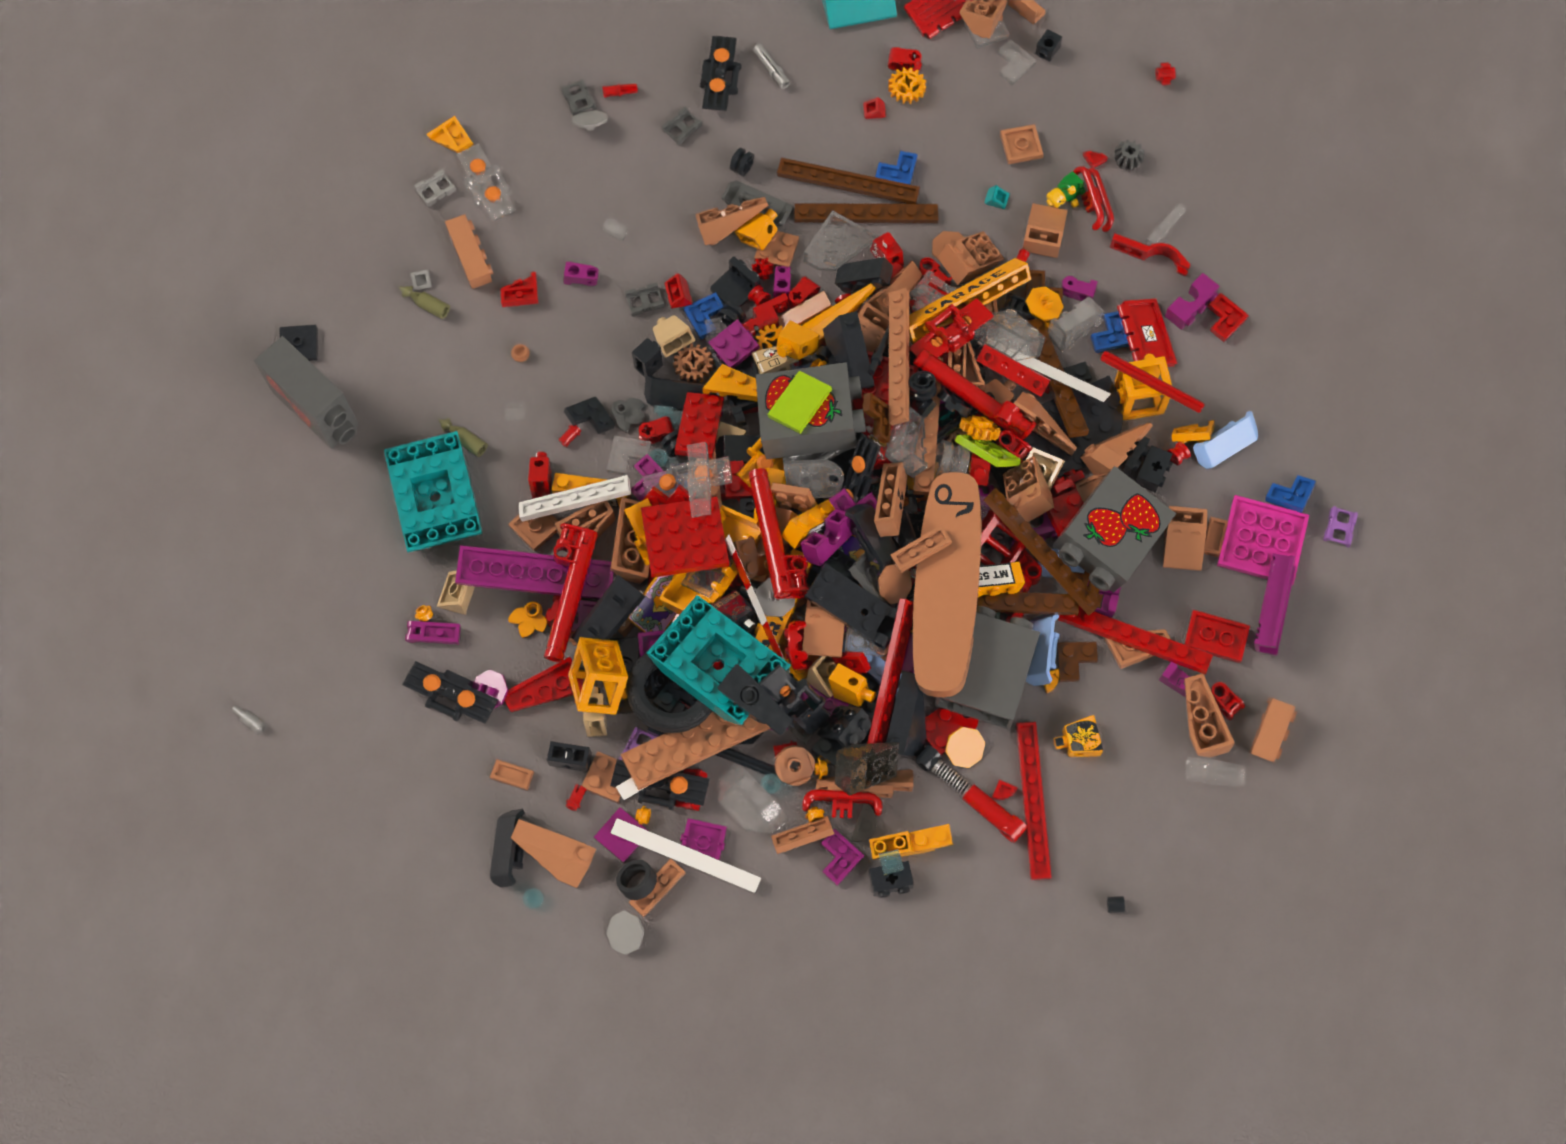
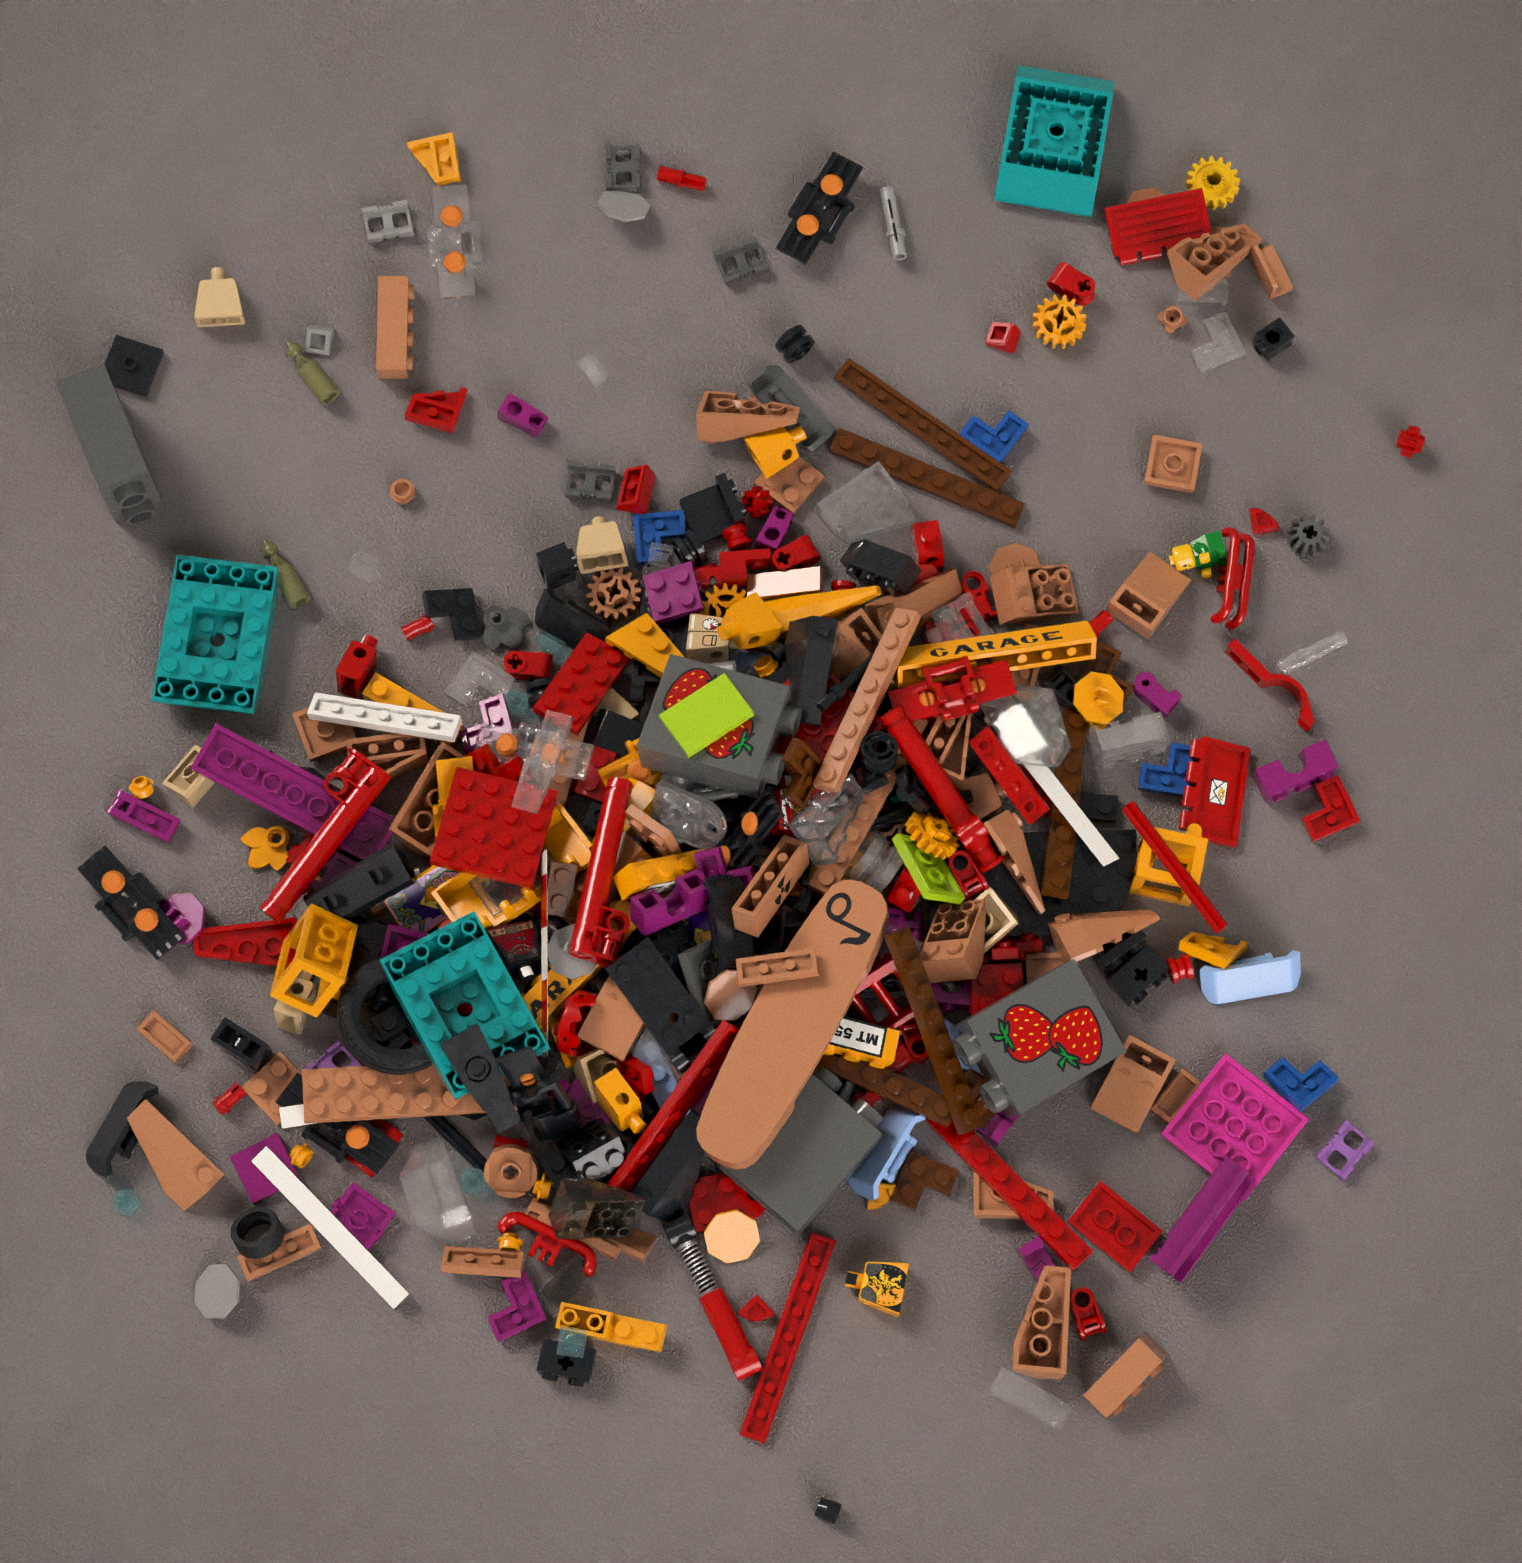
camera: 20 degrees right, 5 degrees up
teal slope [984,185,1010,209] -> none
none -> tan torso [195,267,245,327]
none -> nougat plate [1157,305,1187,334]

